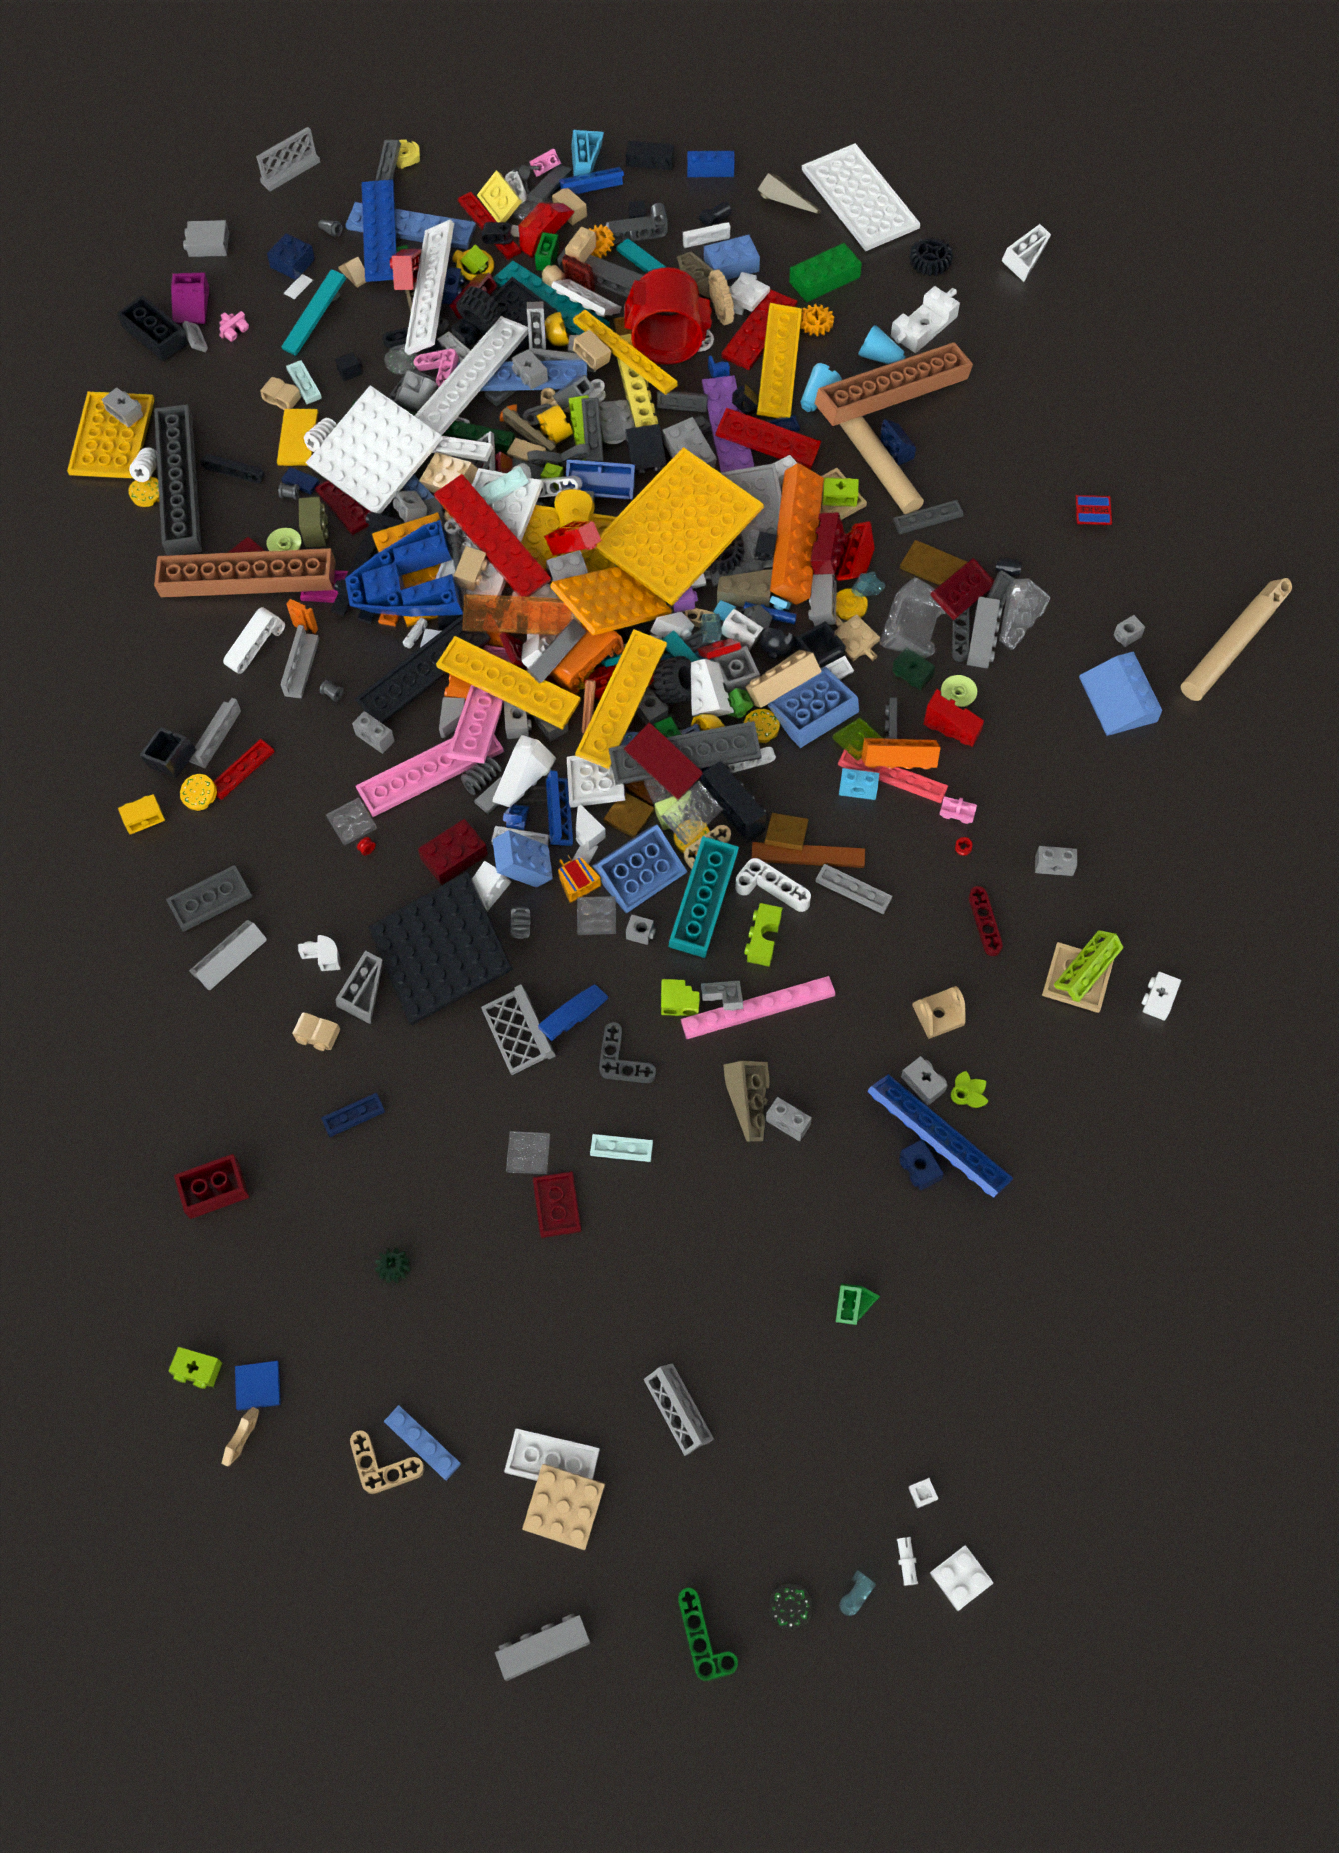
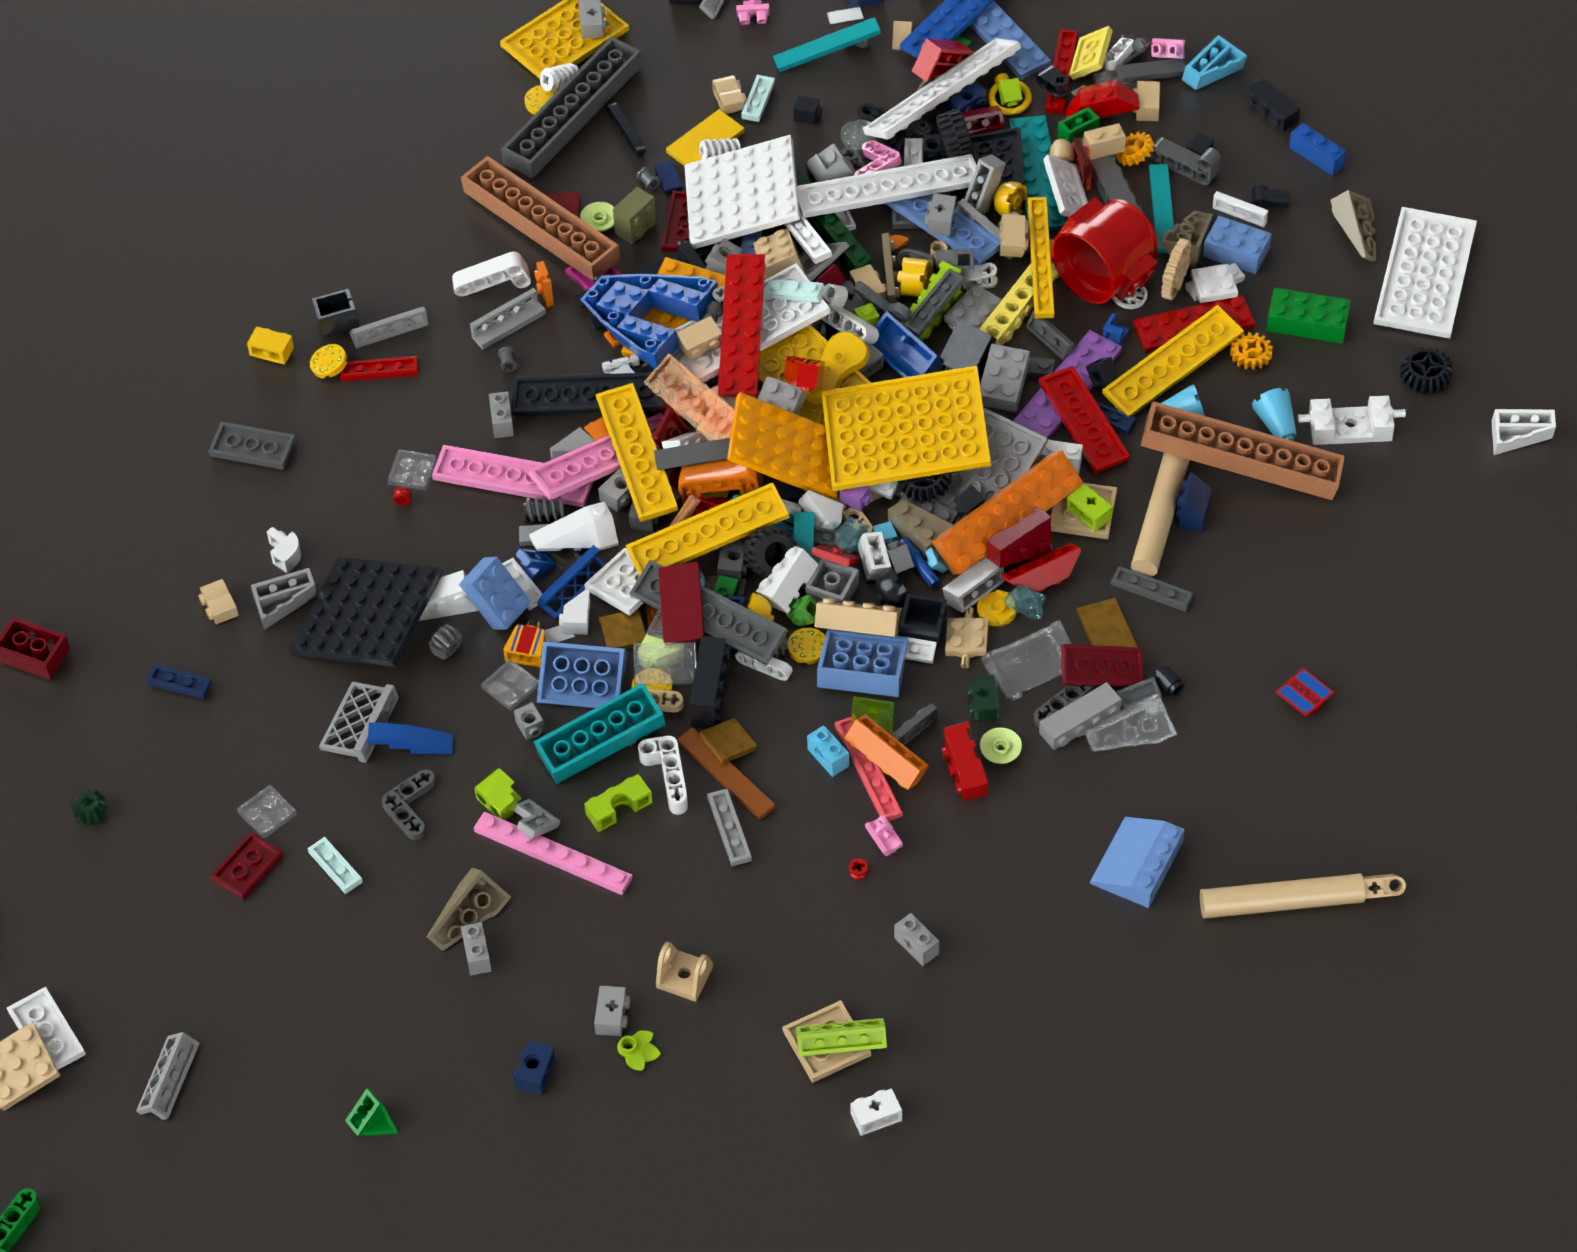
camera: 45 degrees right, 10 degrees down
light grey panel [189,920,267,990] -> none
dark red brick [418,818,488,886] -> none
blue fence [559,167,624,194] -> none
blue plate [867,1074,1013,1198] -> none
dark red beam [969,886,1003,956] -> none
light grey brick [1114,615,1145,647] -> none

